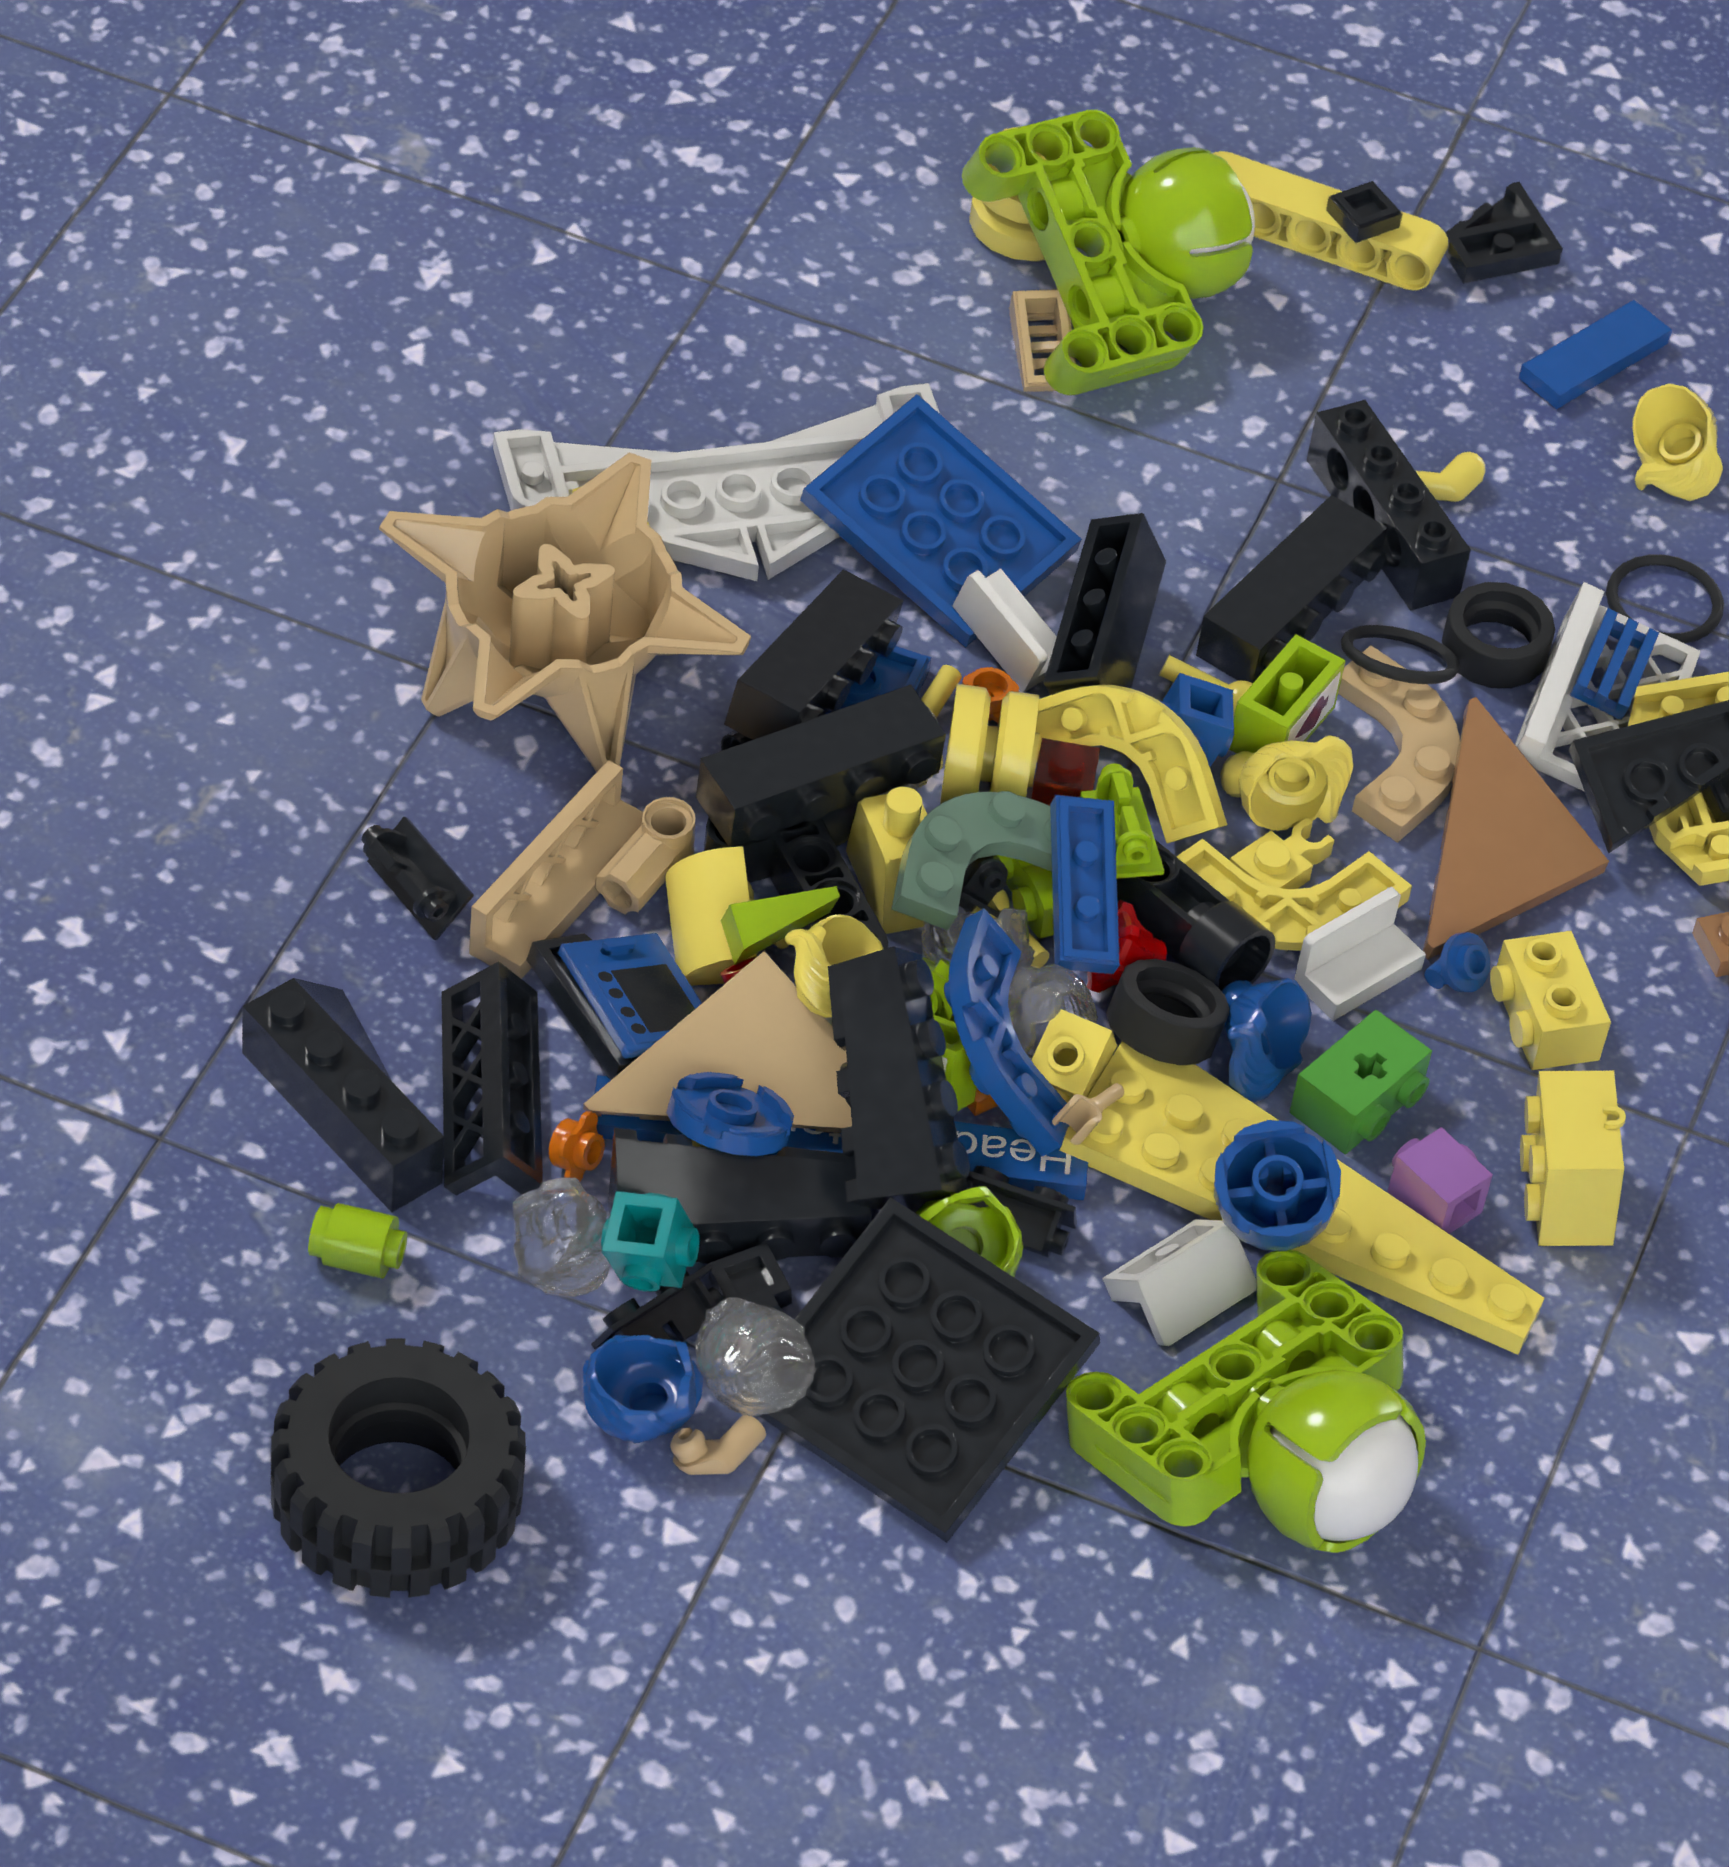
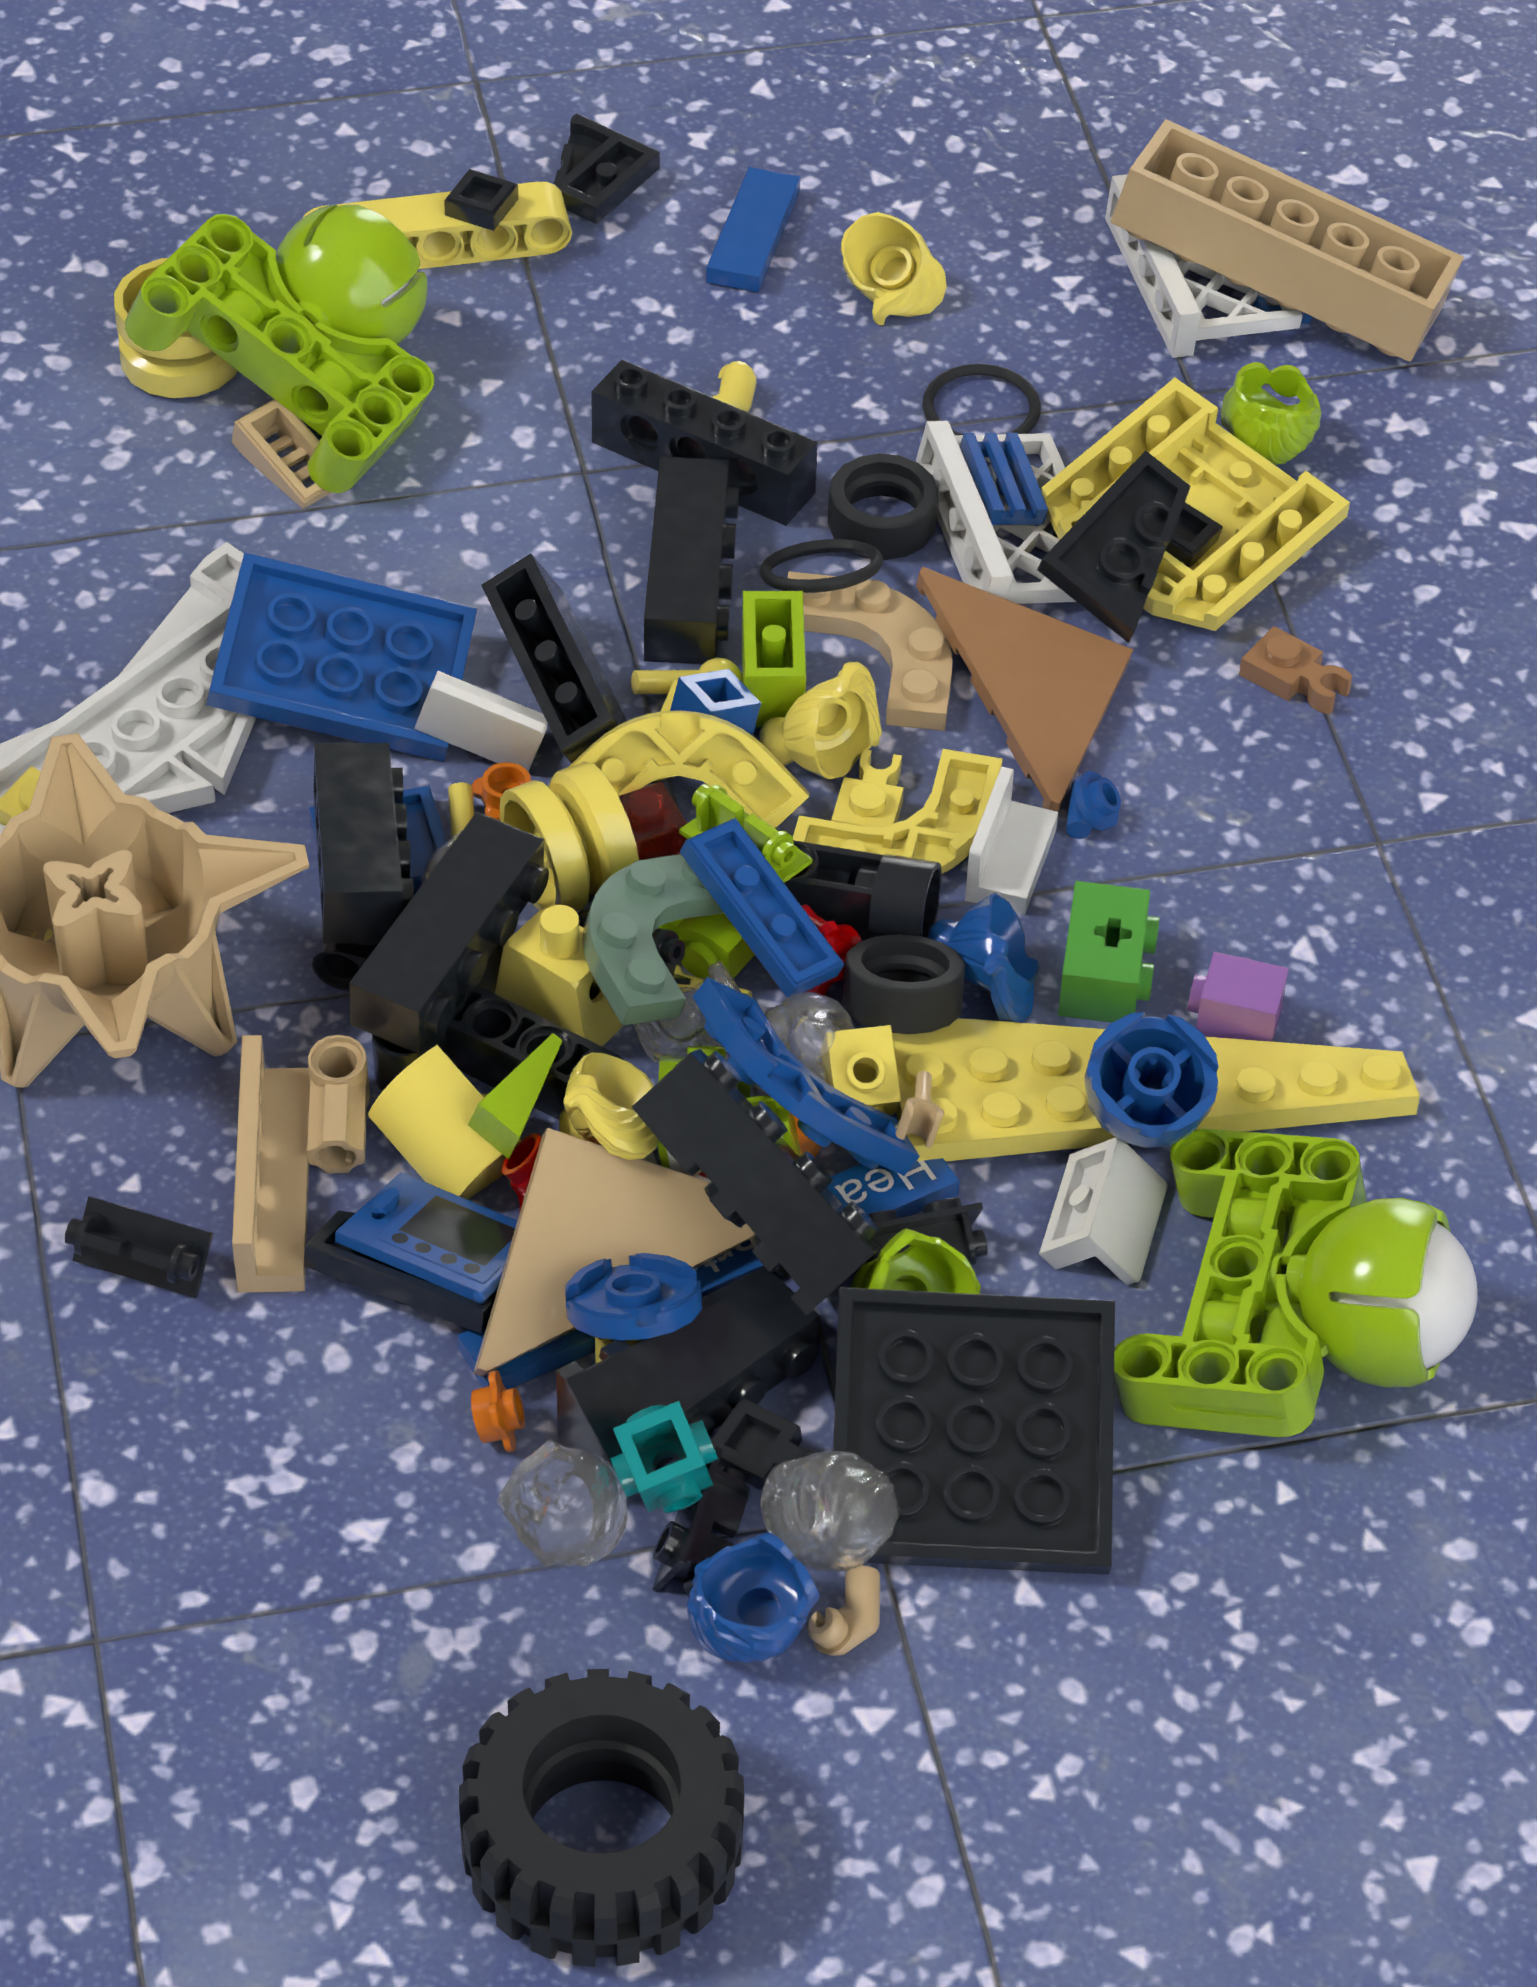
camera: 30 degrees left, 0 degrees up
black wedge [242,978,445,1213] -> none
lime brick [308,1203,408,1279] -> none
black fence [441,961,543,1196] -> none
light yellow brick [1490,931,1611,1070] -> none
light yellow brick [1520,1071,1626,1246] -> none

